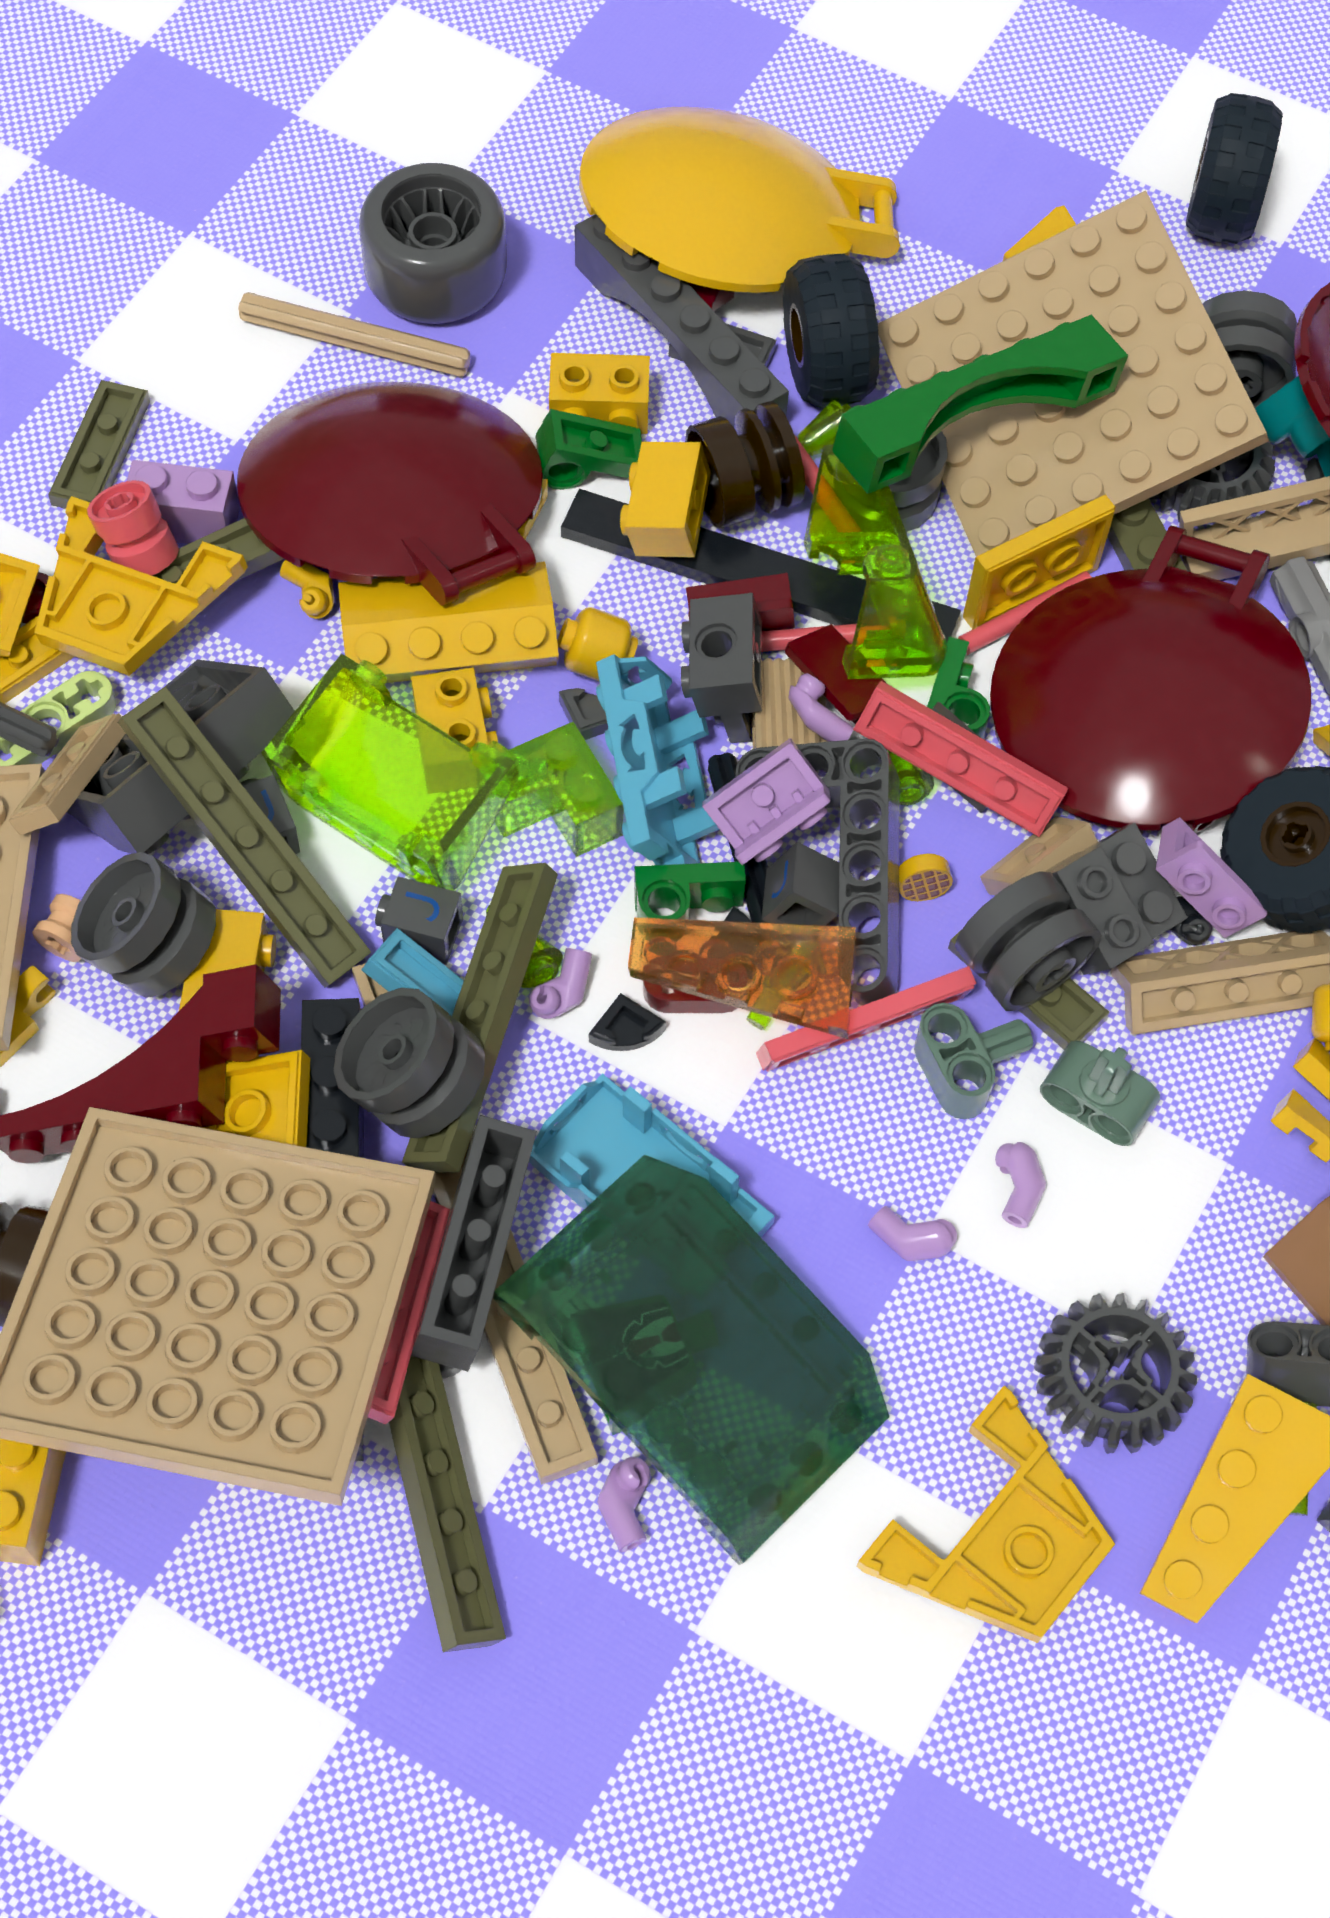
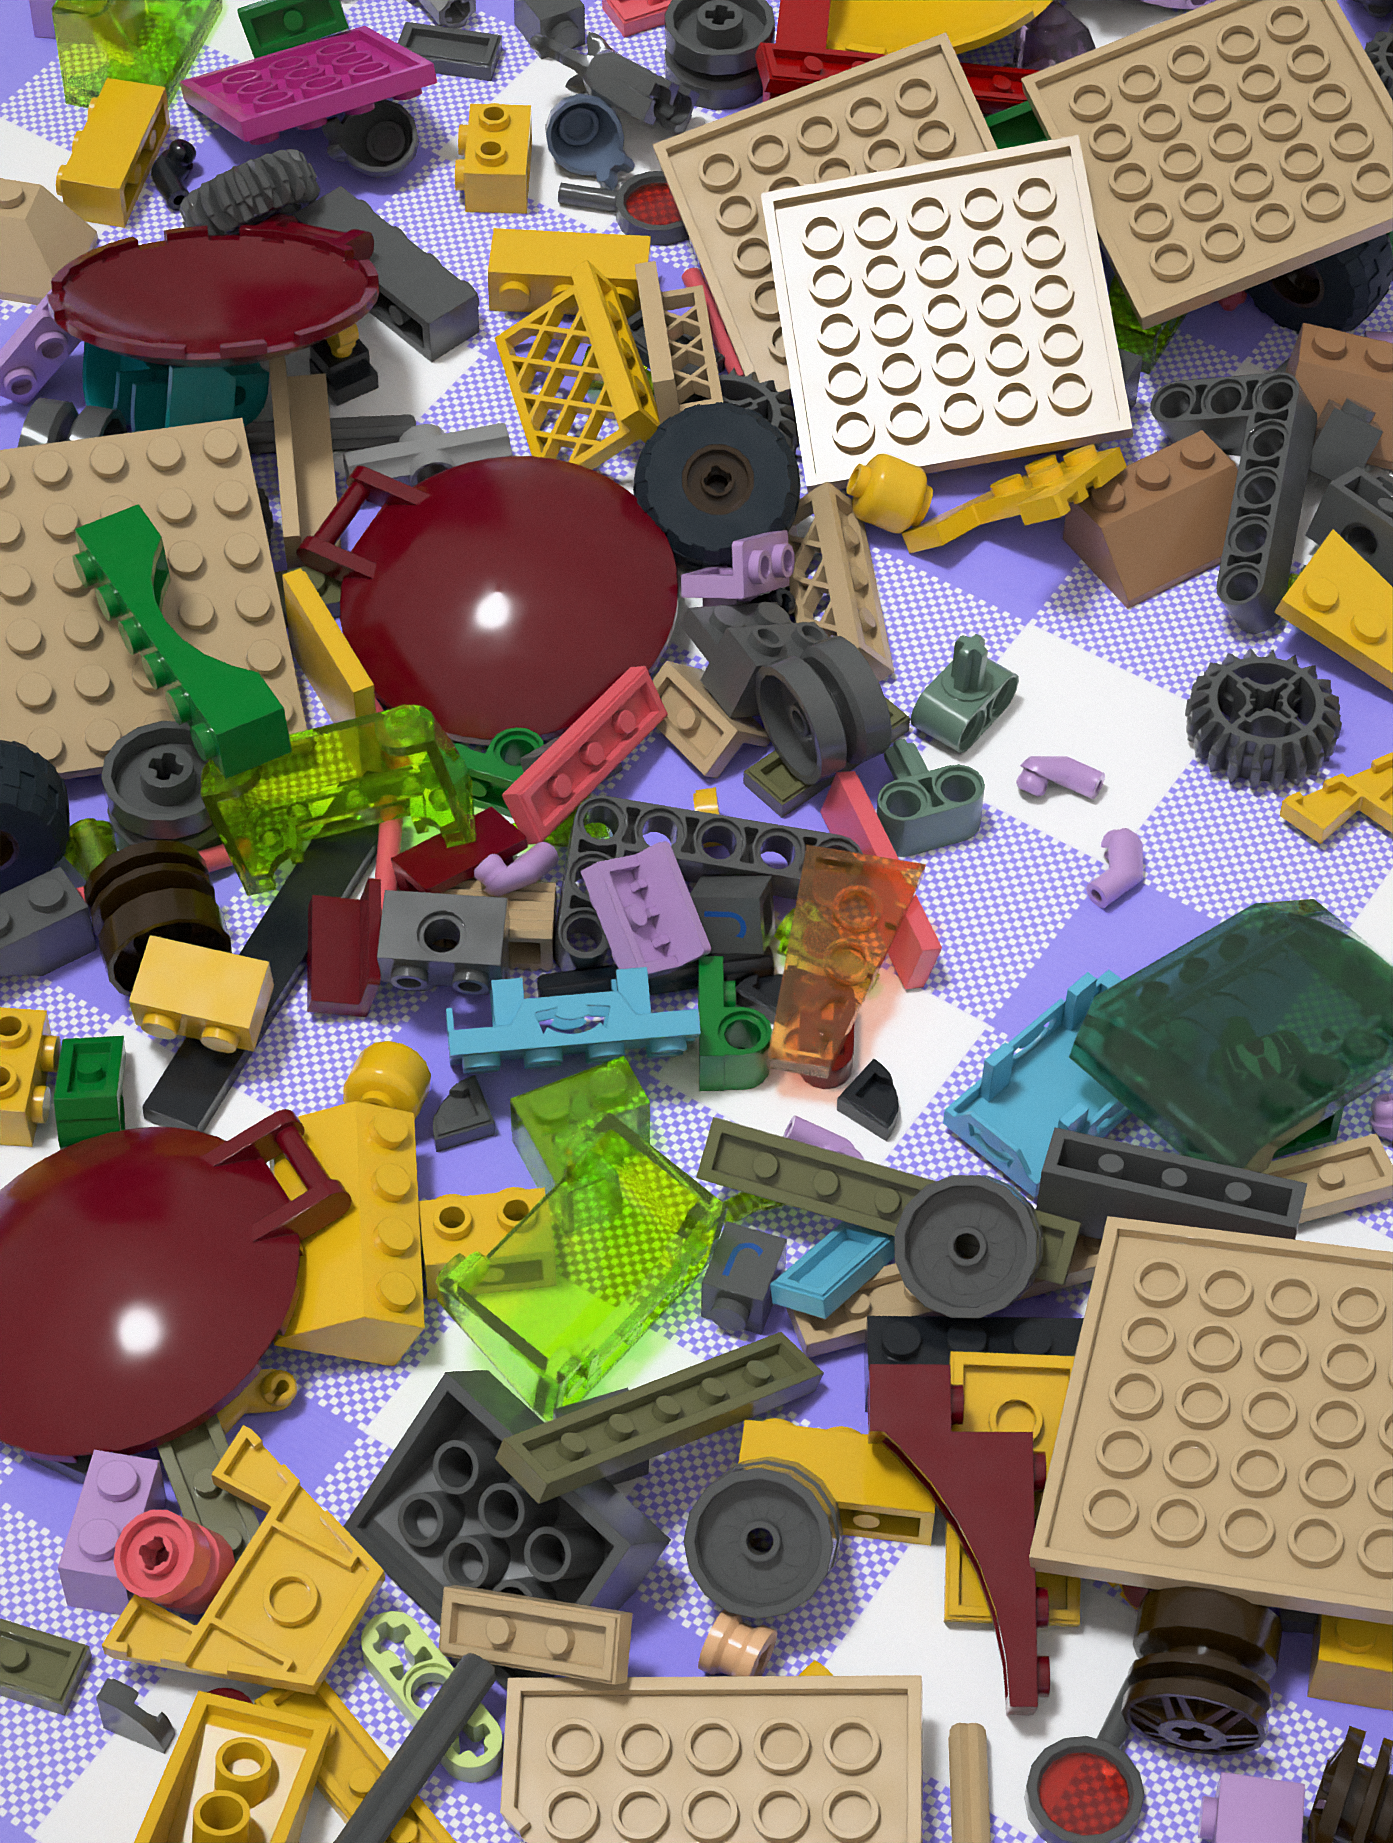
camera: 85 degrees left, 10 degrees down
none -> dark grey tile [96,1678,176,1754]

